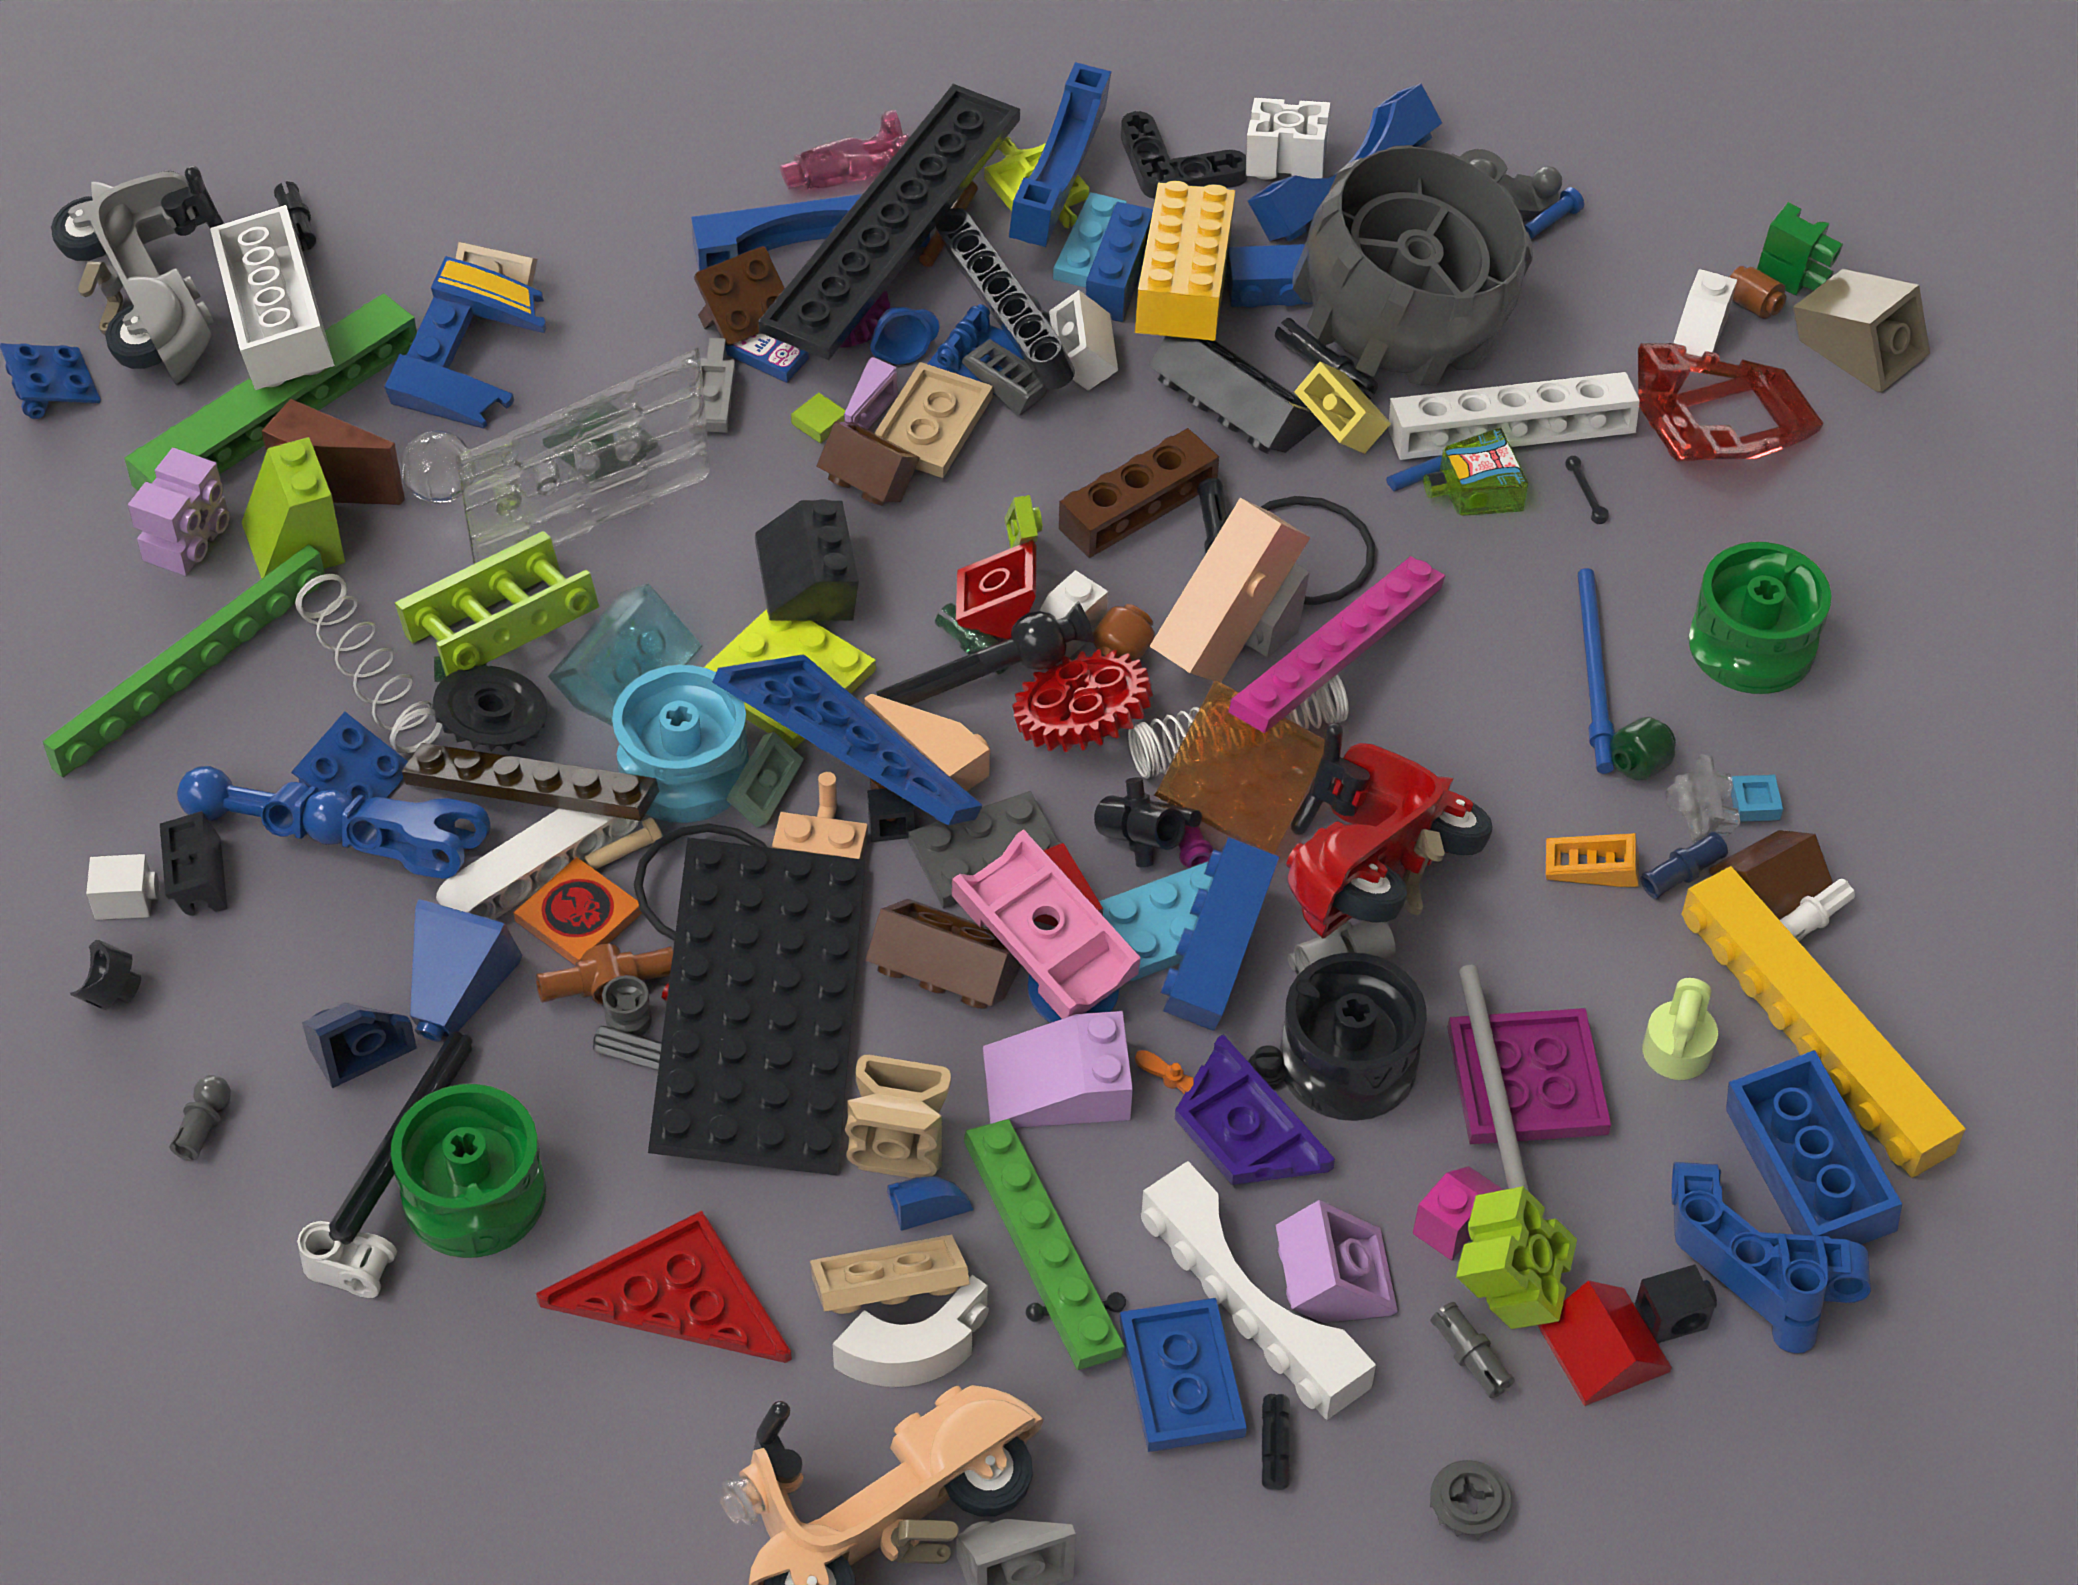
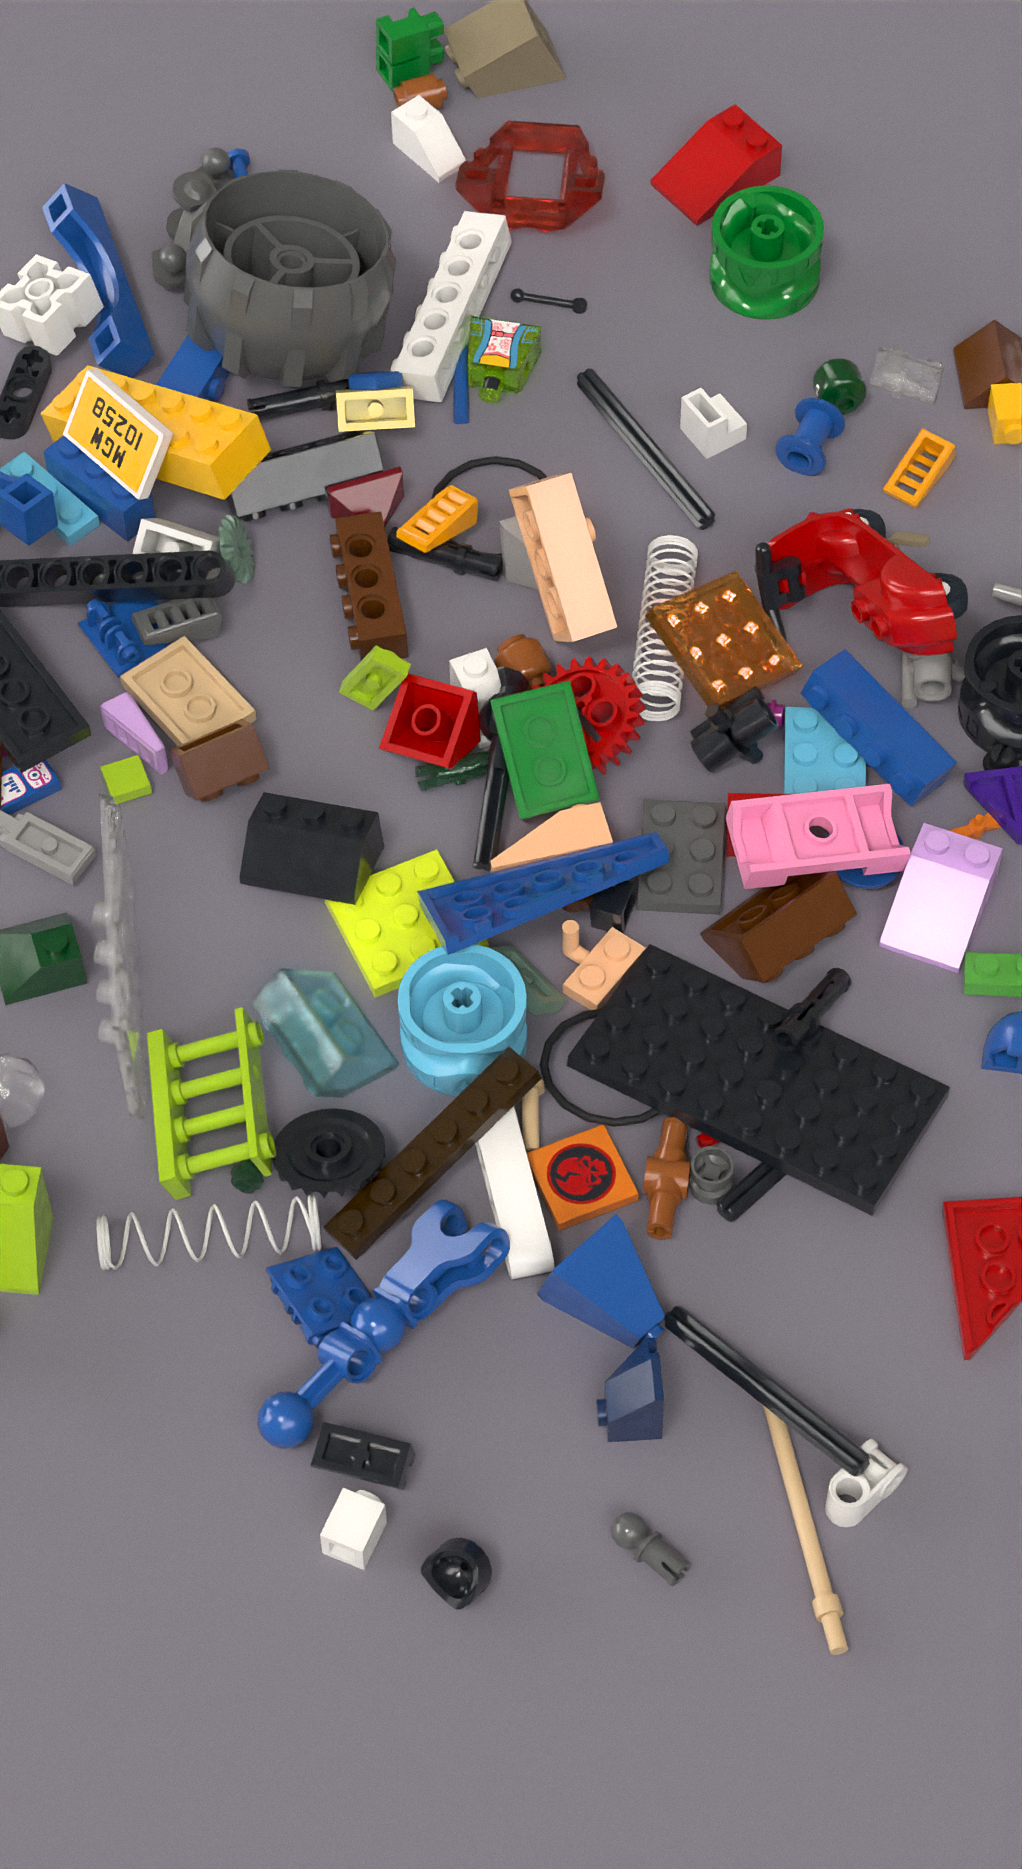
camera: 60 degrees left, 5 degrees up
bright green plate [42,544,326,778] -> none
green piece [391,1084,546,1258] -> none
tan piece [845,1055,951,1178] -> none
blue piece [870,307,940,365] -> none
dark pink plate [1228,556,1446,733] -> none
blue bar [1578,568,1615,774] -> none
dark blue pin [1640,832,1728,899] -> none
dark azure plate [1729,775,1783,822] -> none
none -> tile [63,368,174,500]
none -> sand green gear [219,514,255,584]
none -> slope [327,467,404,526]
none -> blue tile [348,371,403,390]
none -> light orange slope [396,485,478,553]
none -> green tile [490,681,600,820]
none -> black axle [577,369,715,530]
none -> red slope [651,104,782,226]
none -> white piece [680,388,747,459]
none -> tan bar [763,1406,848,1655]
none -> black pin [772,968,851,1052]
none -> blue hose [775,398,845,476]

